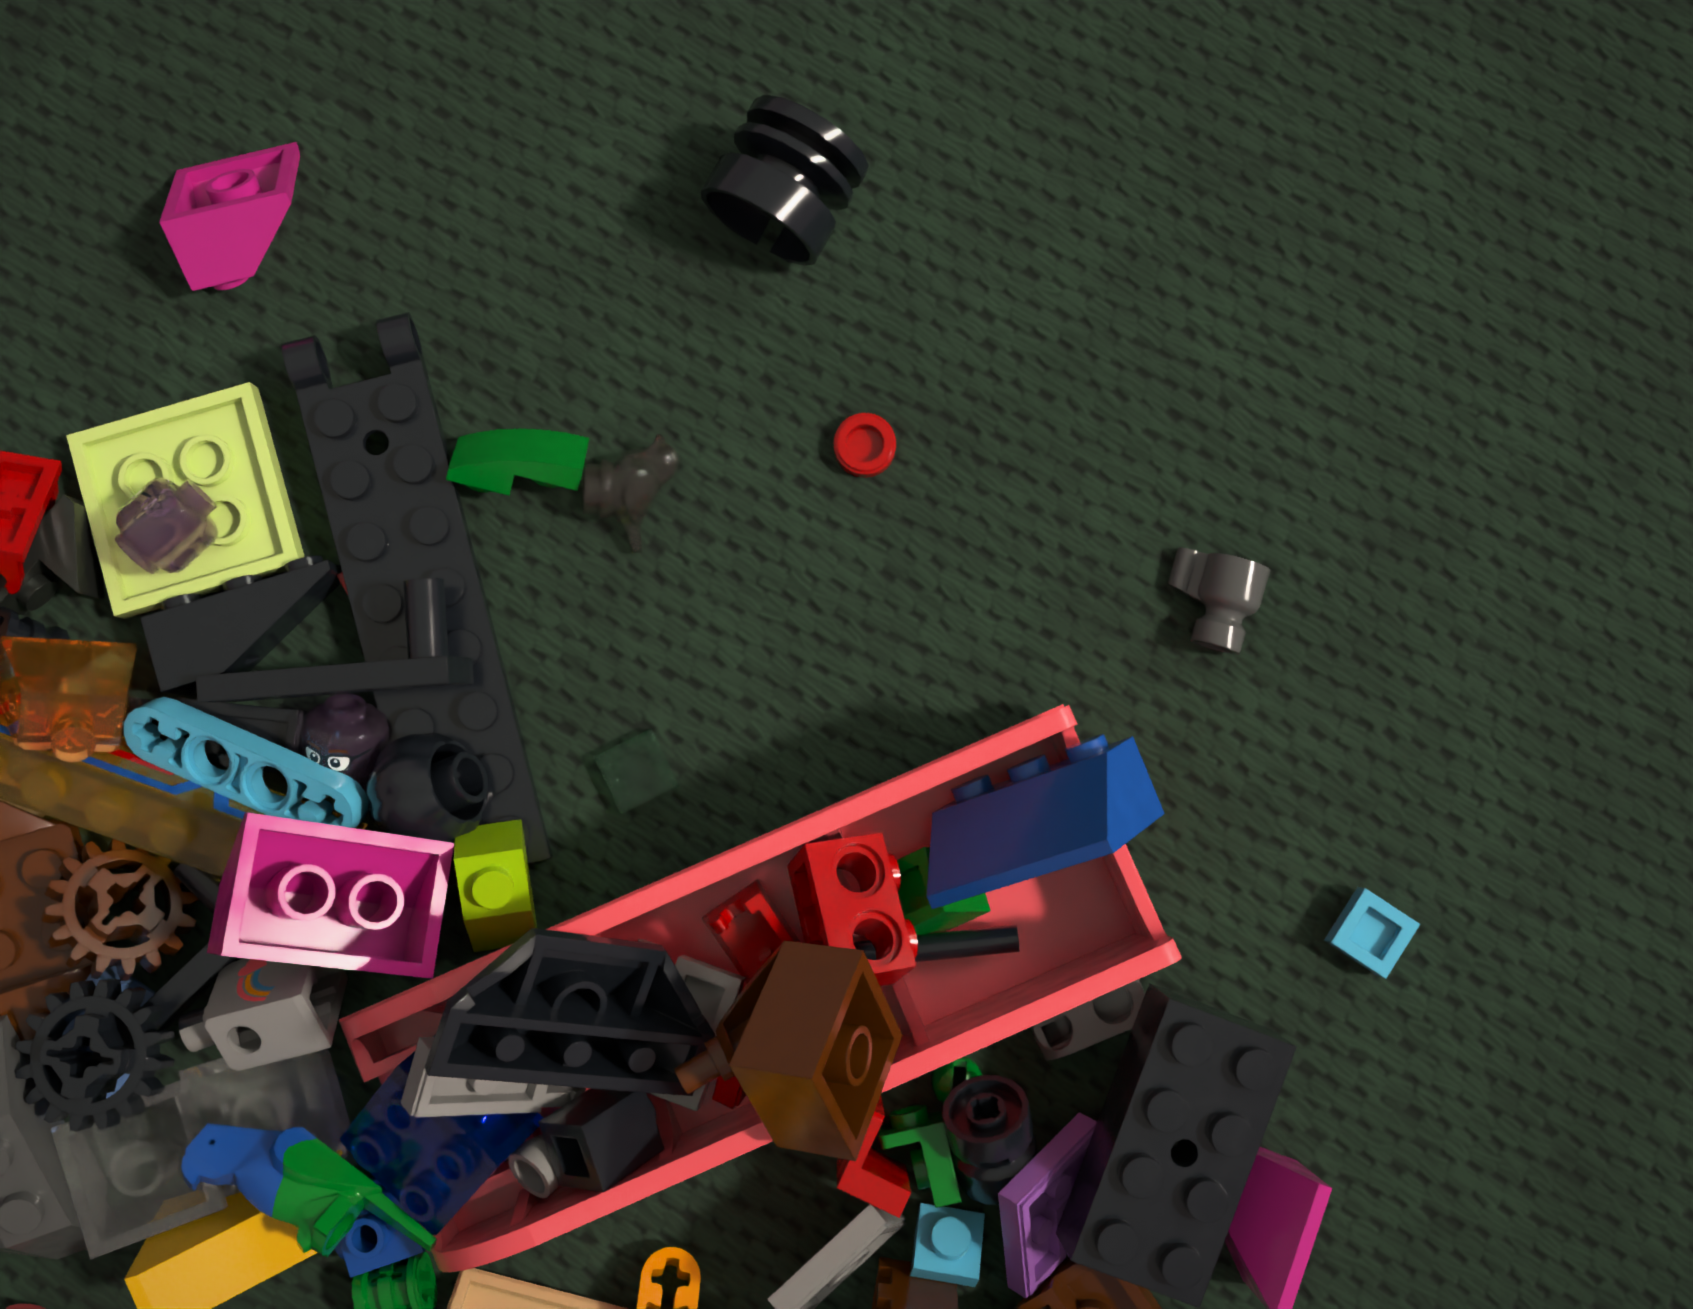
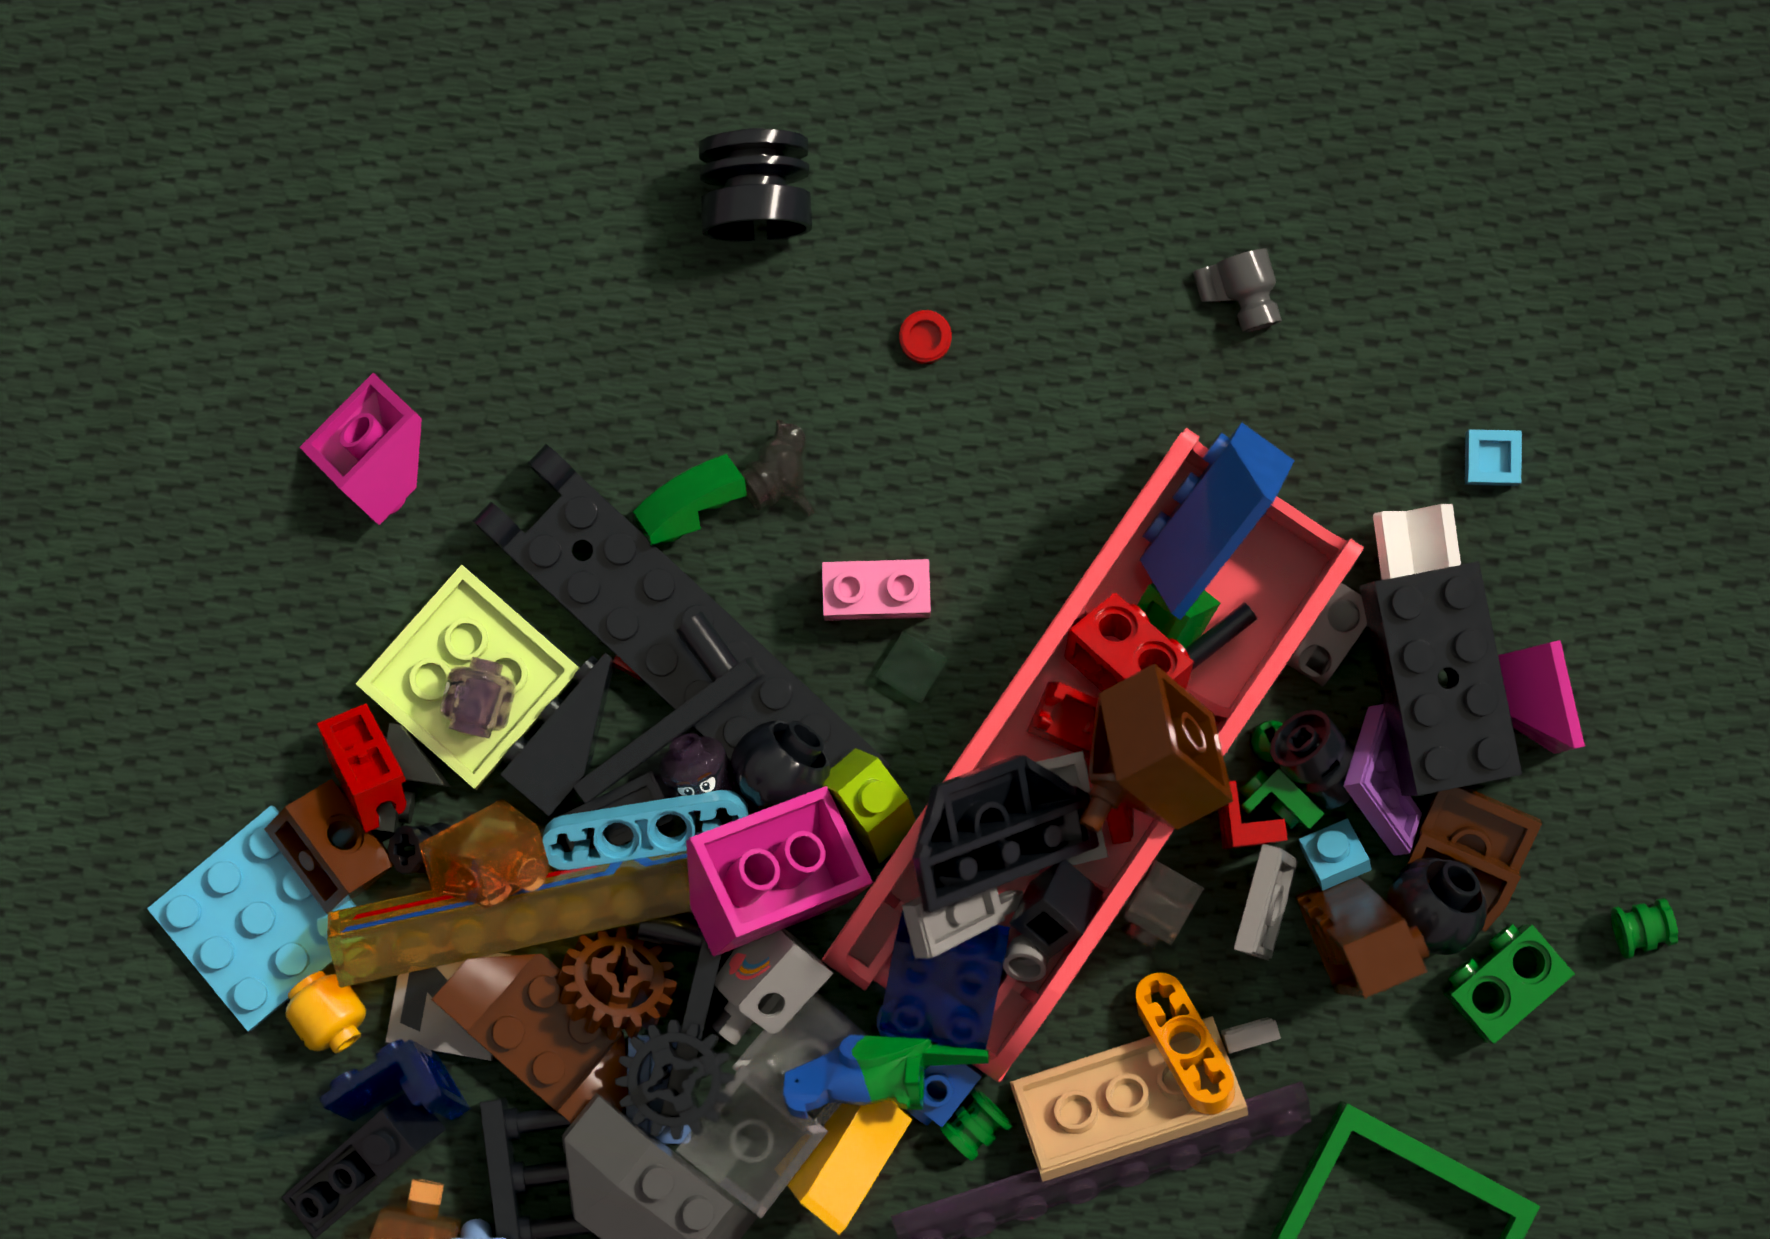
camera: 30 degrees left, 0 degrees up
none -> bright pink brick [822,559,931,621]
none -> clear smoke brick [1117,861,1204,949]
none -> white panel [1373,504,1461,580]

